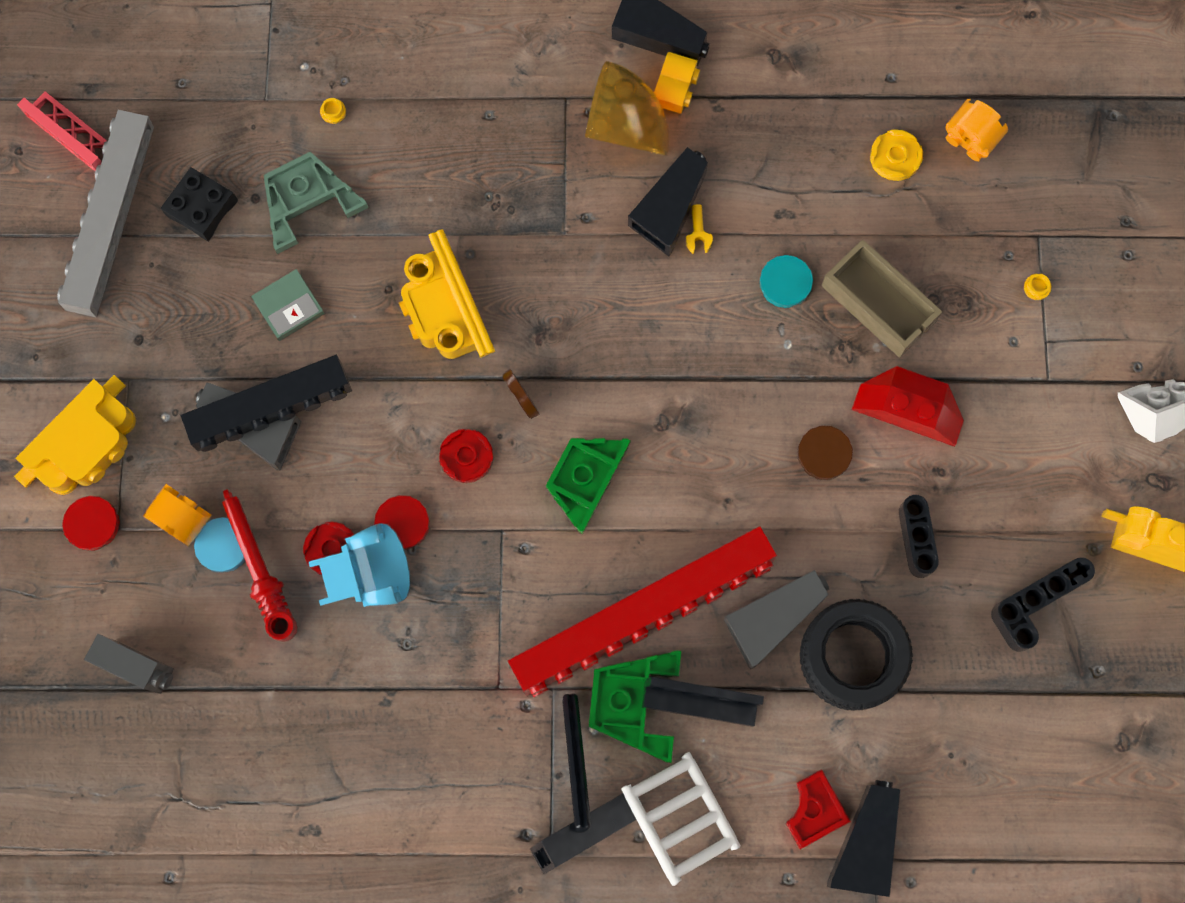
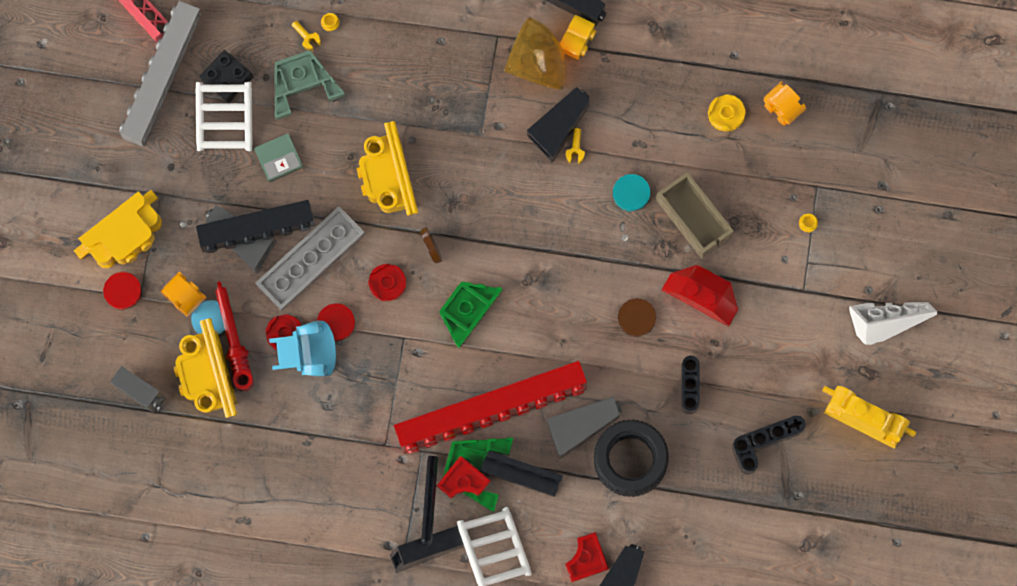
camera: 10 degrees right, 0 degrees up
none -> yellow brick [174,318,238,418]
none -> white bar [196,82,253,151]
none -> light grey plate [255,206,365,311]
none -> yellow bar [292,20,321,52]
none -> red tile [436,456,491,499]

